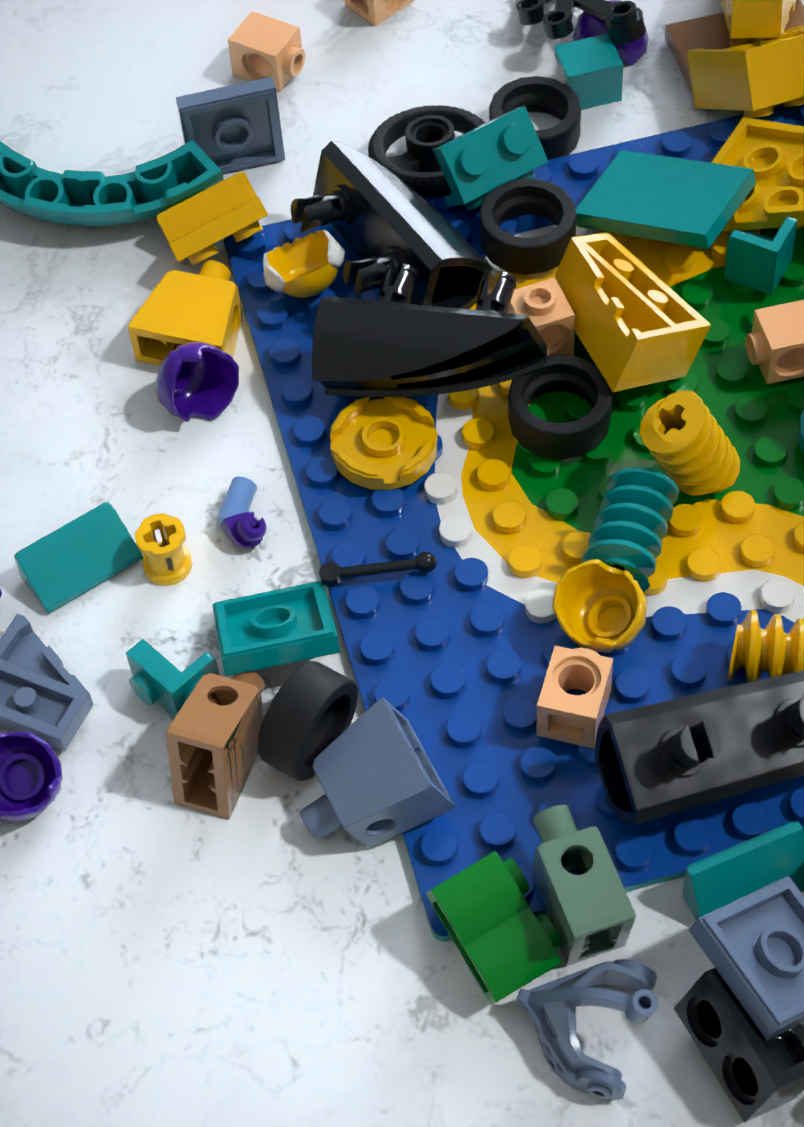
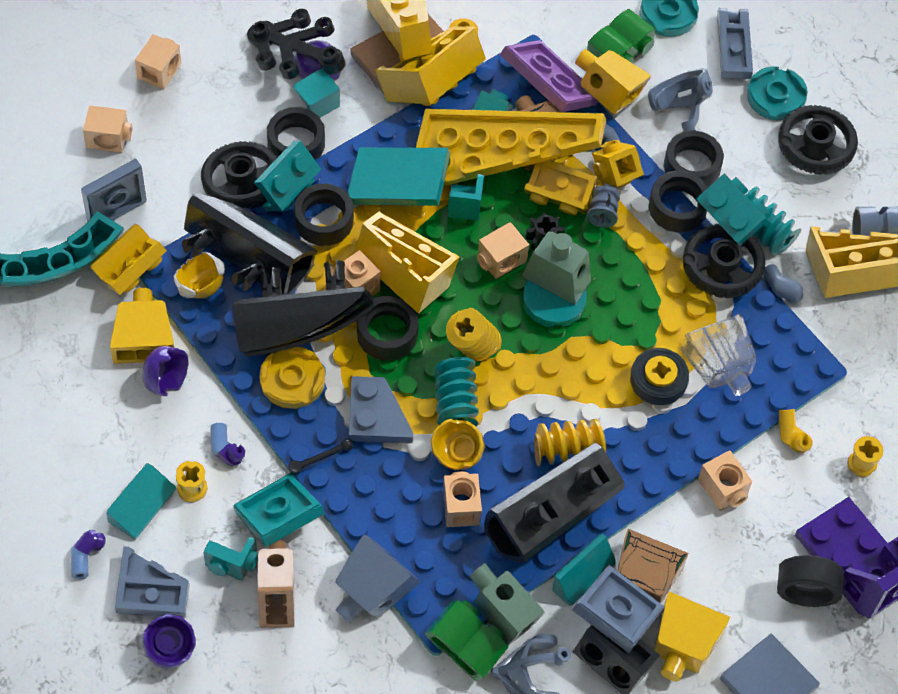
camera: 30 degrees left, 5 degrees up
black tyre [257,661,358,781] -> none
none -> sand blue wing [349,376,413,443]

